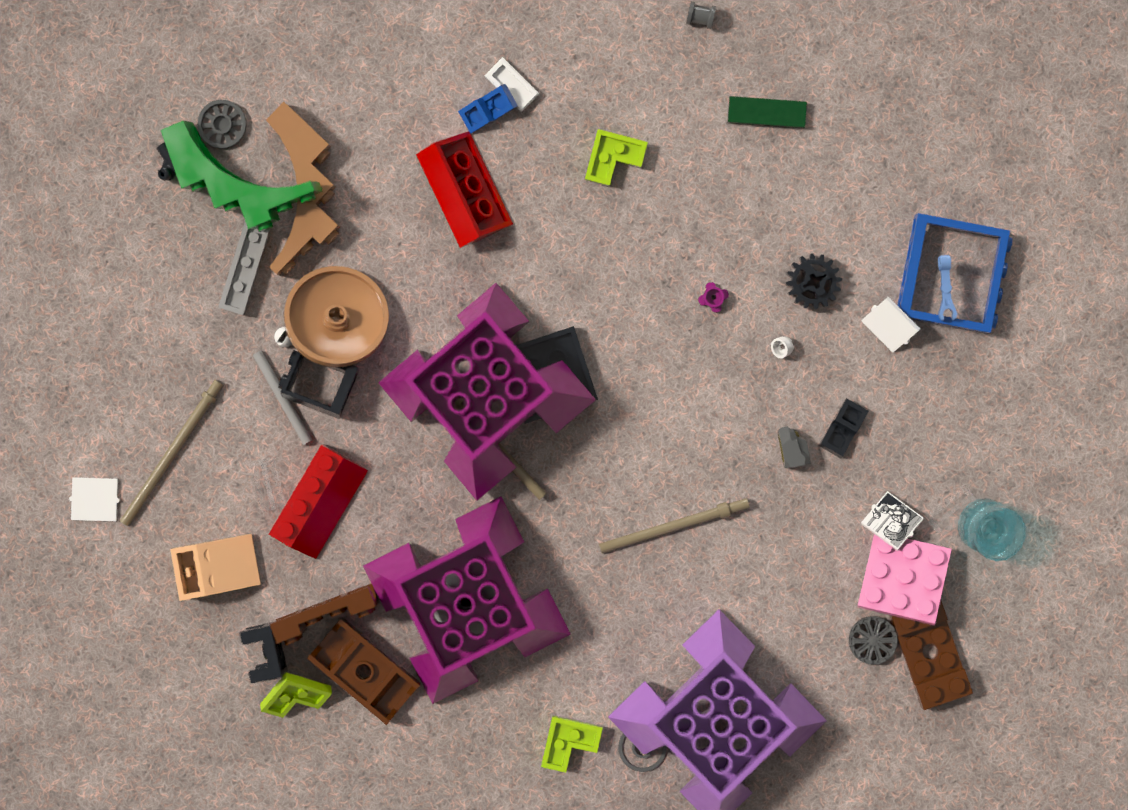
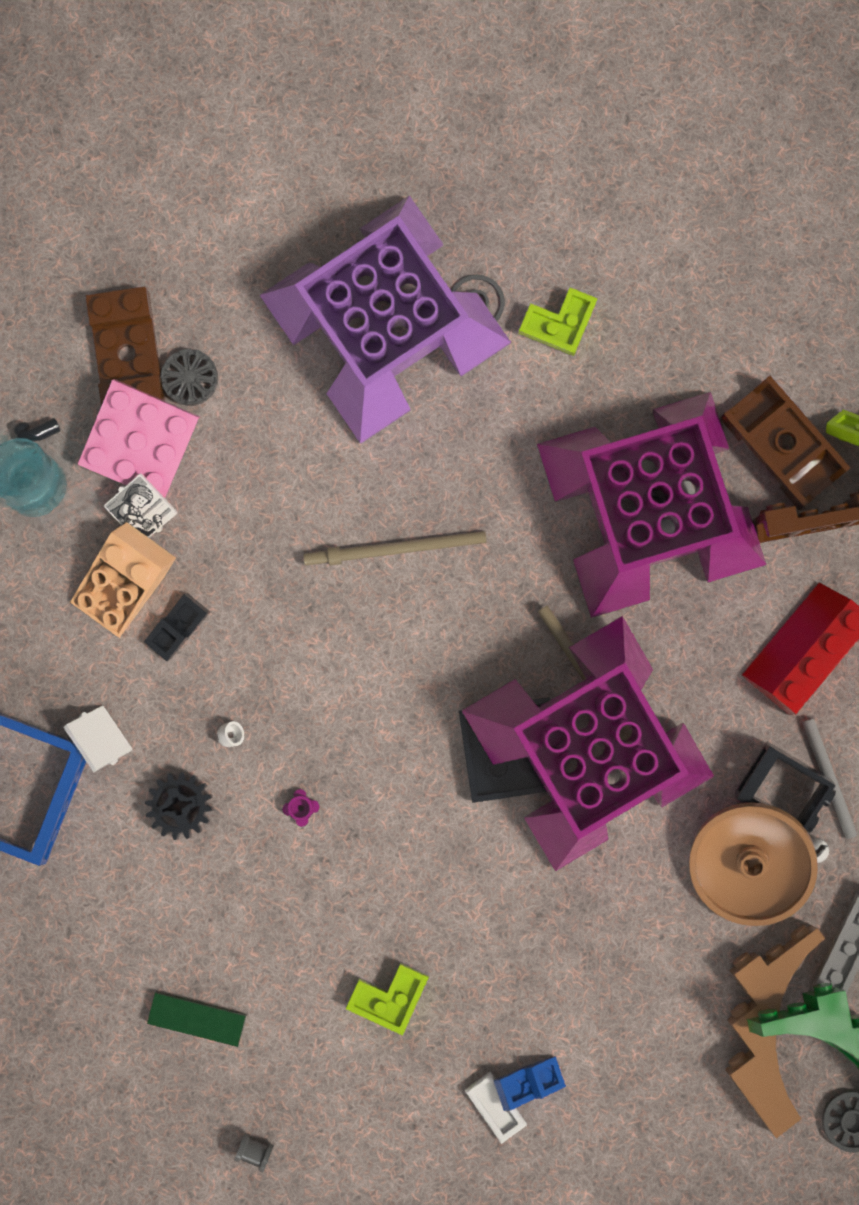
camera: 170 degrees left, 5 degrees down
red slope [416,131,513,248] -> none
dark grey rock [778,426,811,468] -> none
medium blue piece [938,255,957,321] -> none
none -> black arm [13,418,61,444]
none -> light nougat slope [70,522,176,638]

